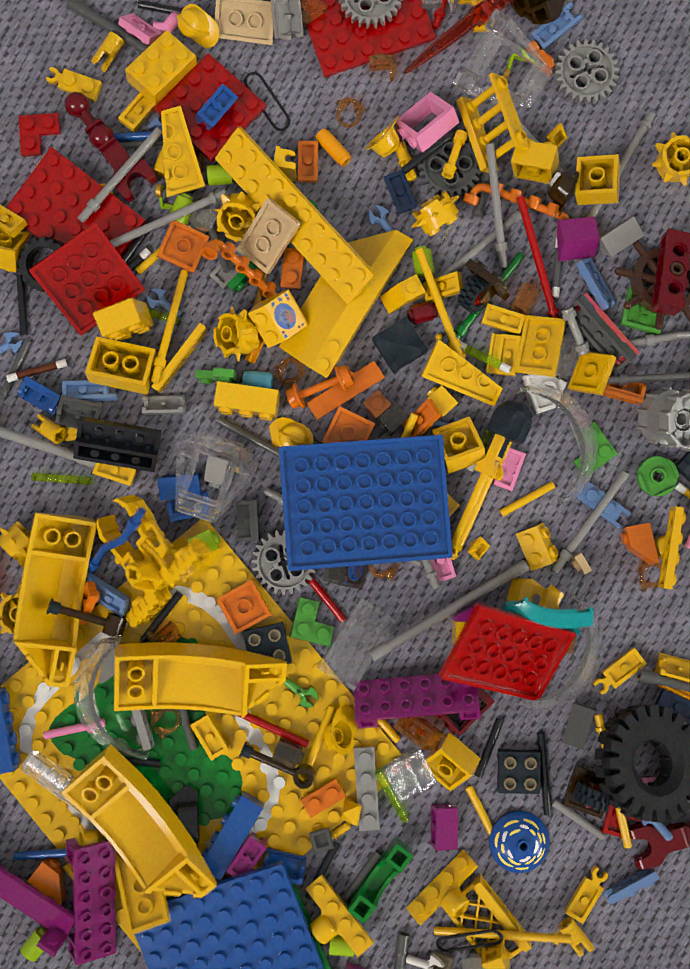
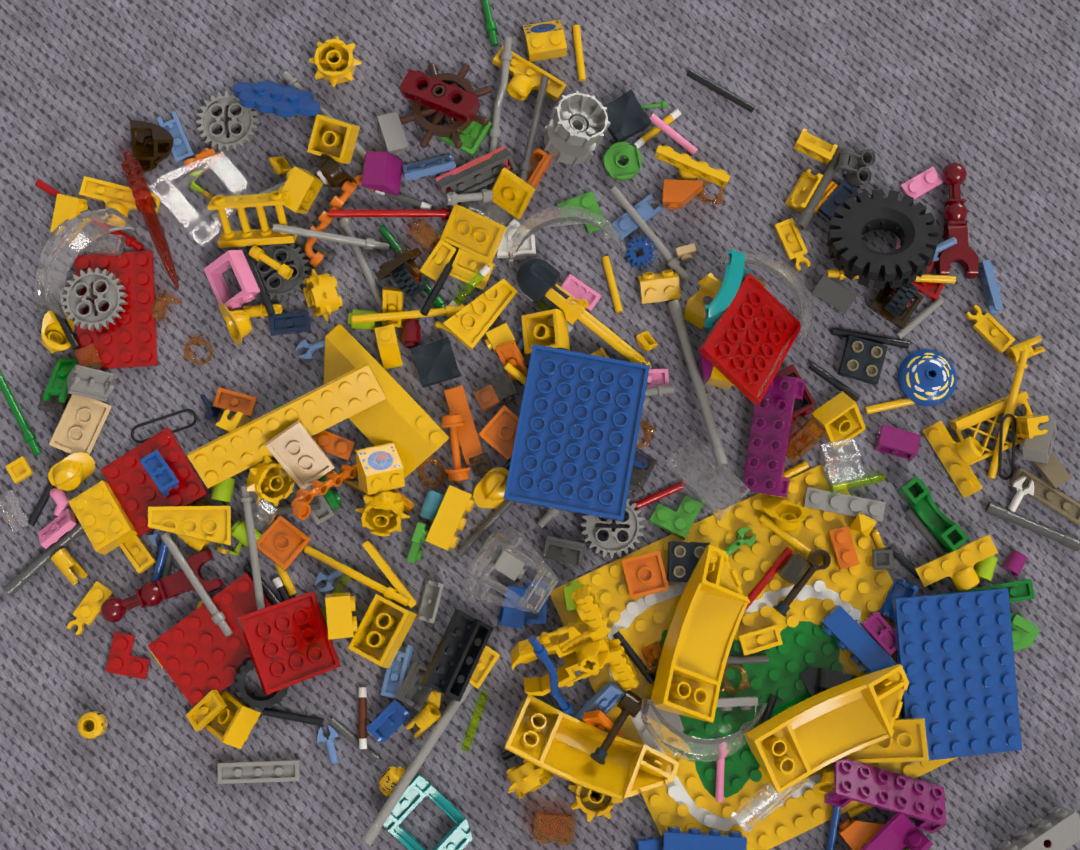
camera: 80 degrees left, 5 degrees down
light orange piece [315,128,352,167] -> none
none -> dark blue hand [201,395,219,420]
none -> blue plate [233,81,321,117]
none -> black bar [420,264,453,316]
none -> clear smoke plate [469,452,493,477]
none -> blue gear [623,235,657,270]

